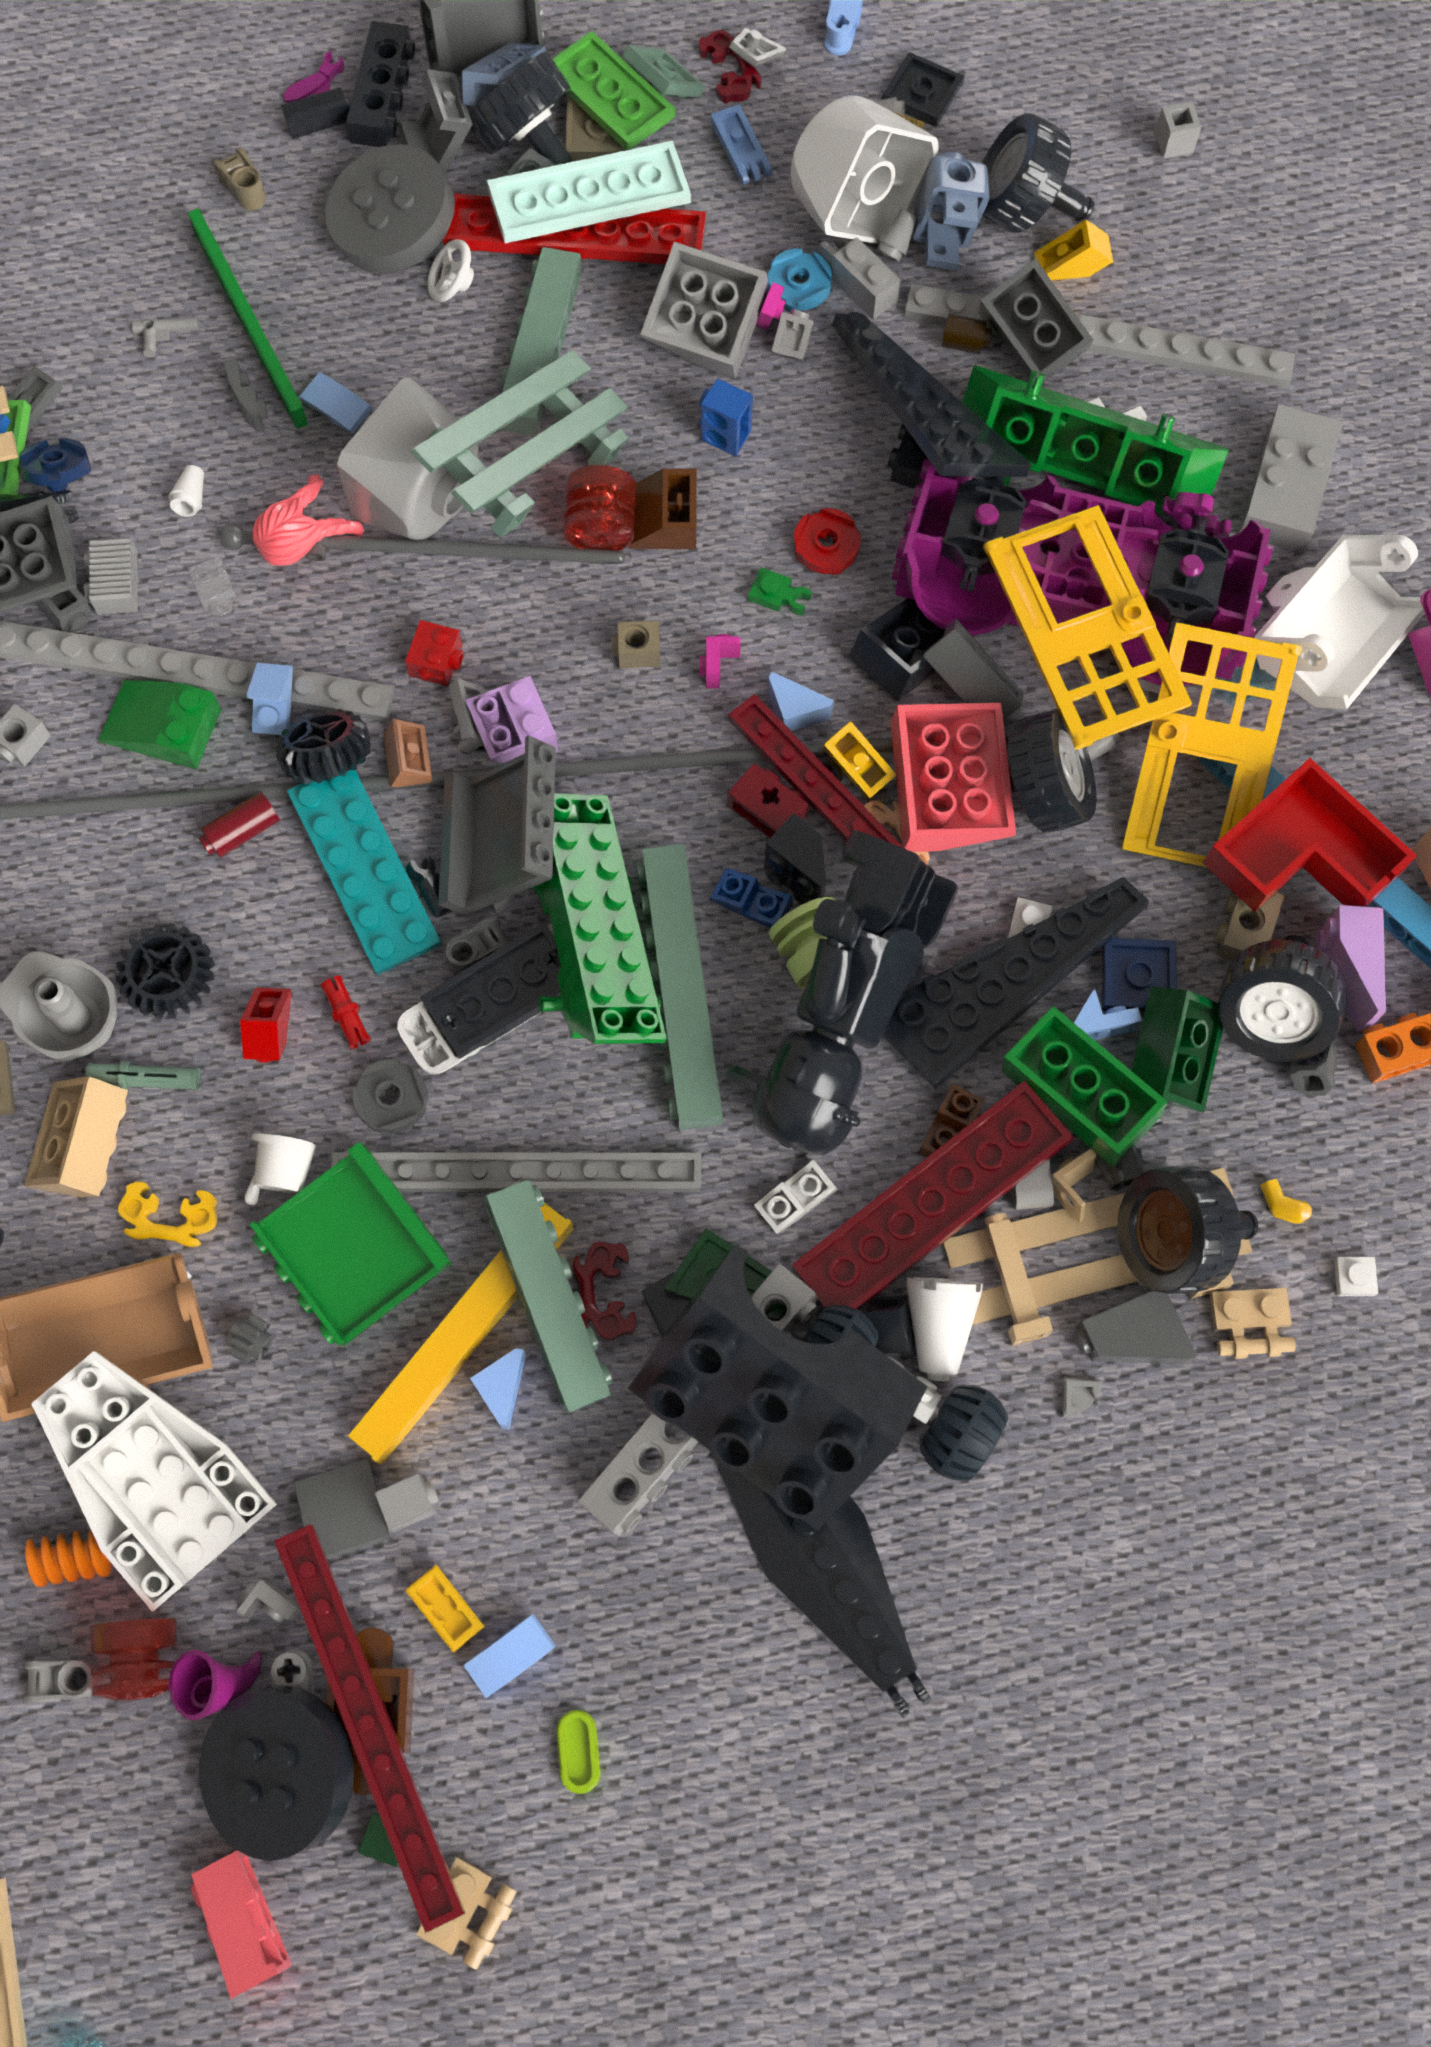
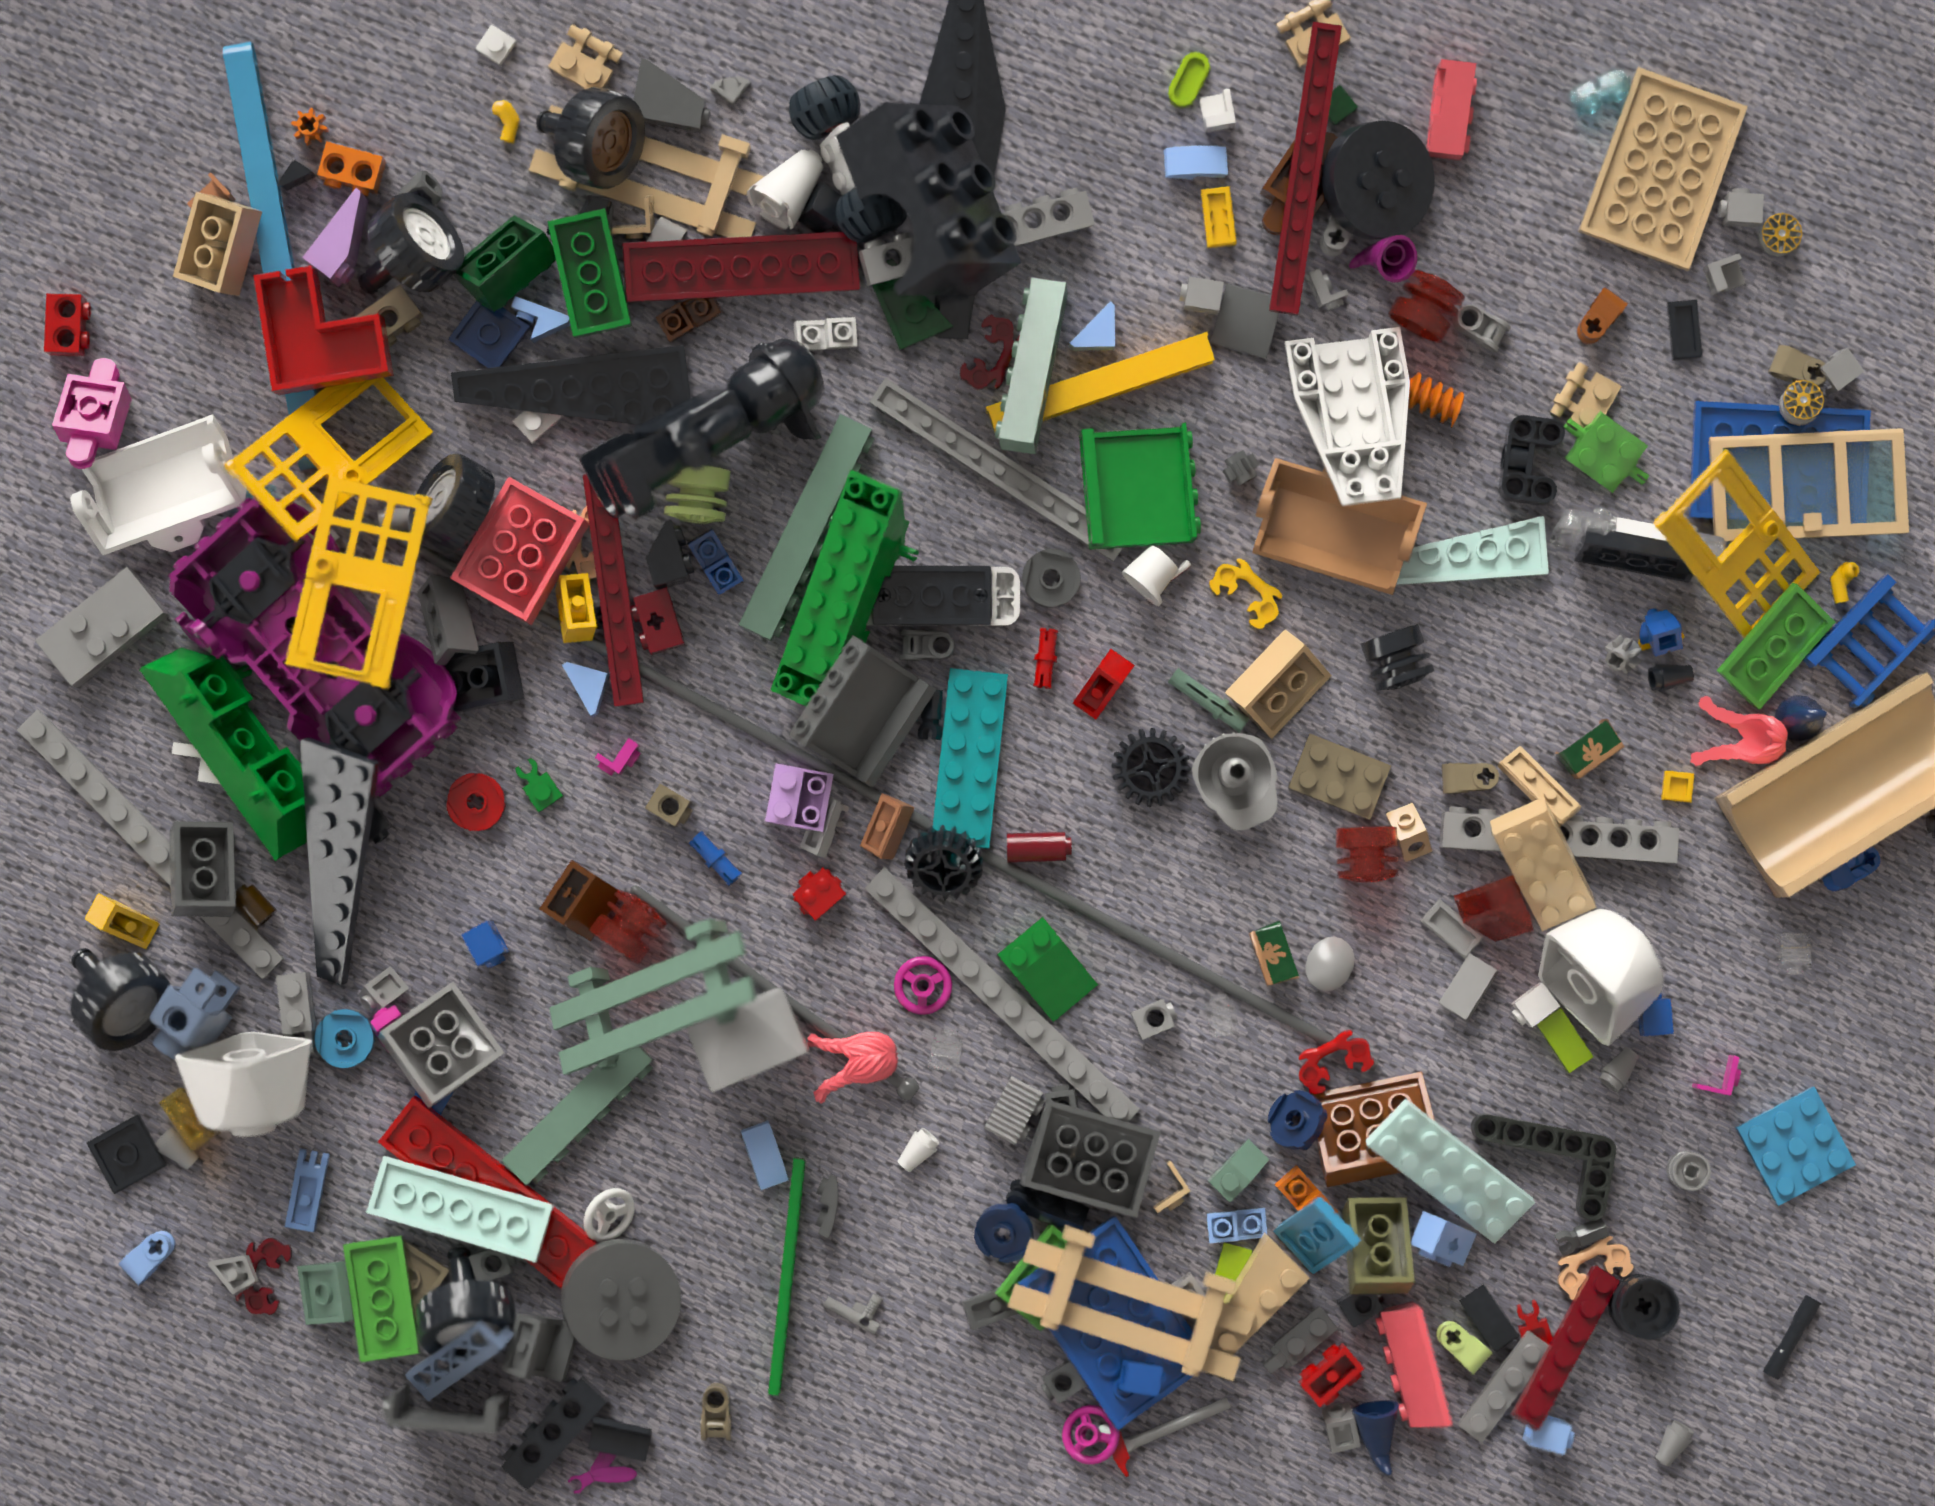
camera: 150 degrees left, 15 degrees up
light blue slope [246,663,293,735] -> none
light grey cone [877,209,917,262] -> none
none -> blue pin [689,831,742,886]
none -> dark pink piece [894,956,952,1015]
none -> white panel [1200,89,1236,133]

